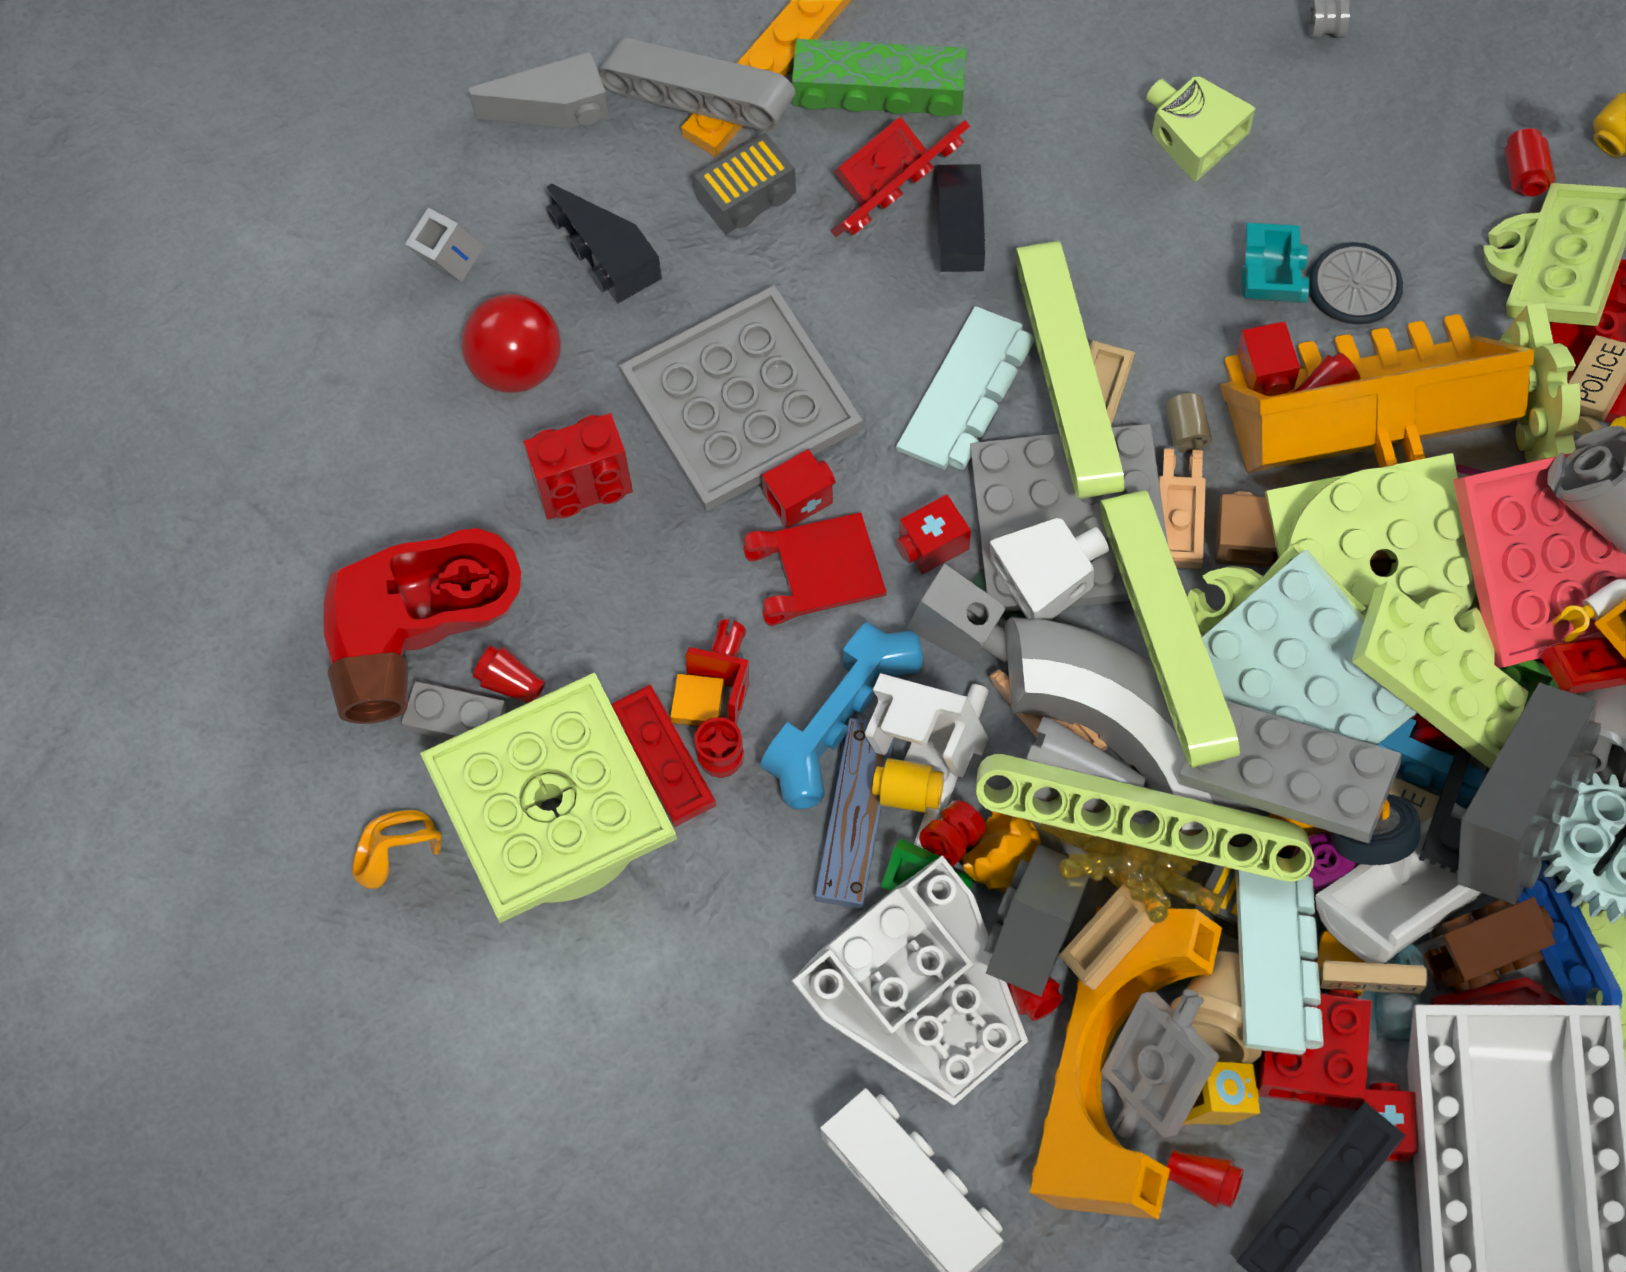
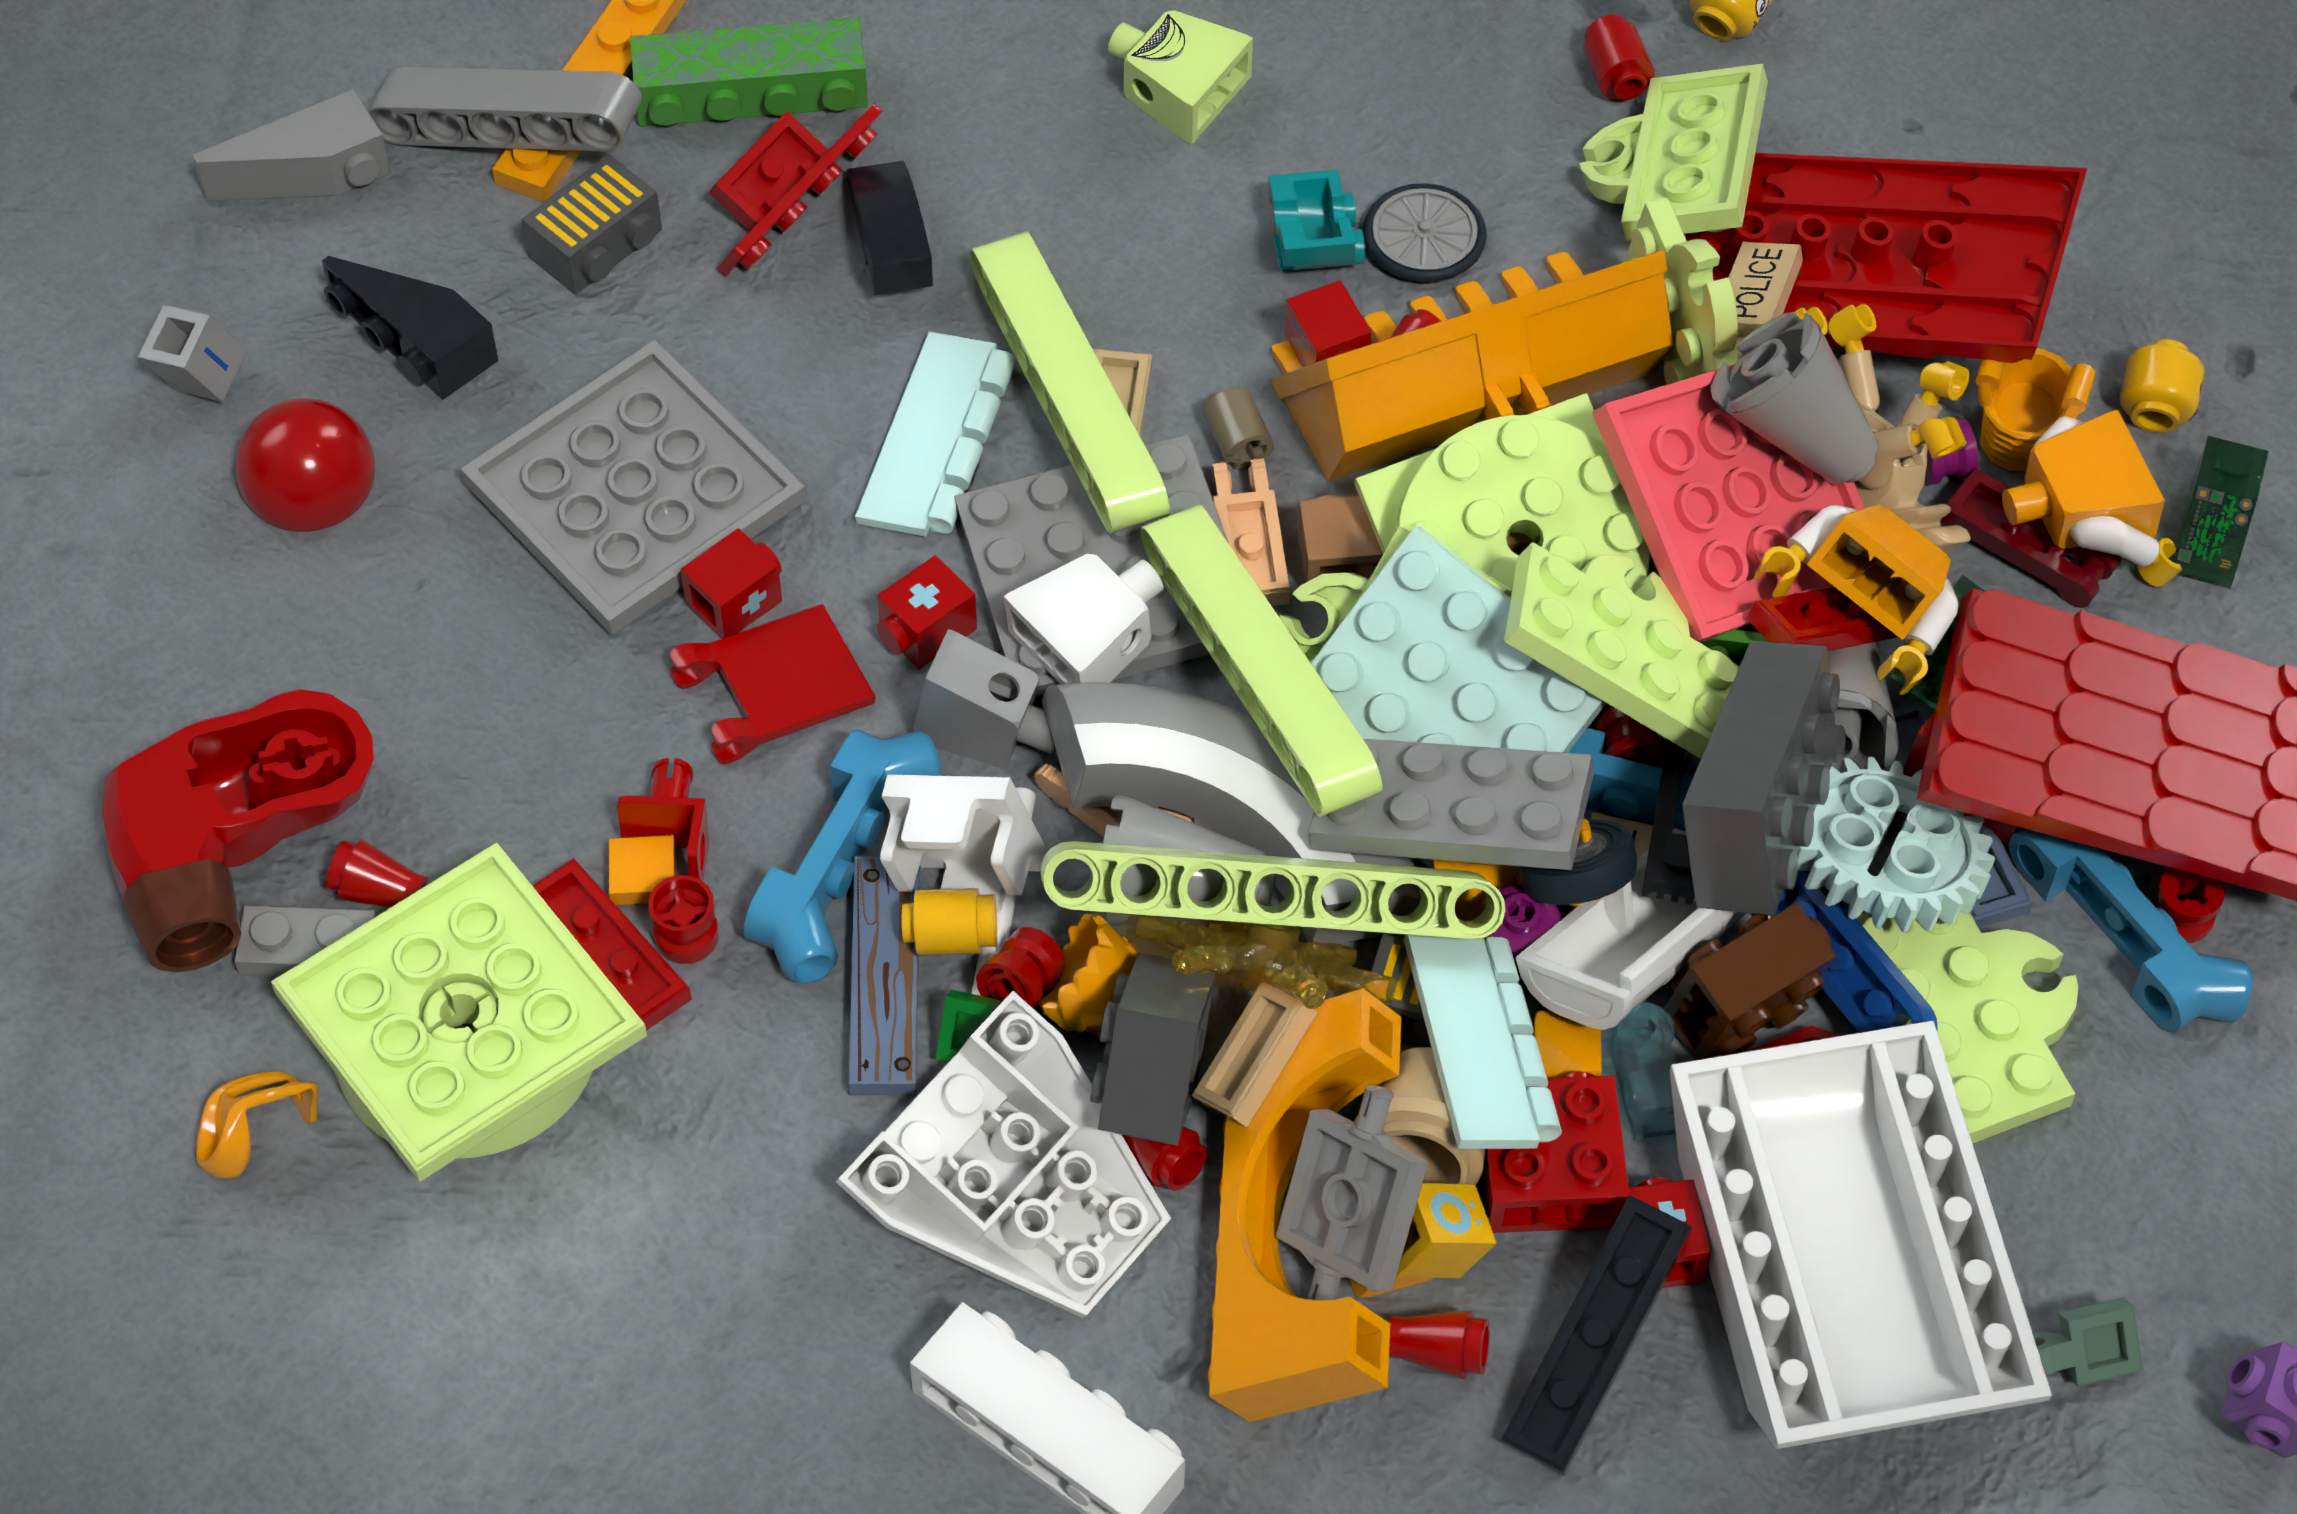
camera: 15 degrees left, 10 degrees down
red brick [523,413,633,520] -> none
tan tile [1319,961,1427,994] -> none

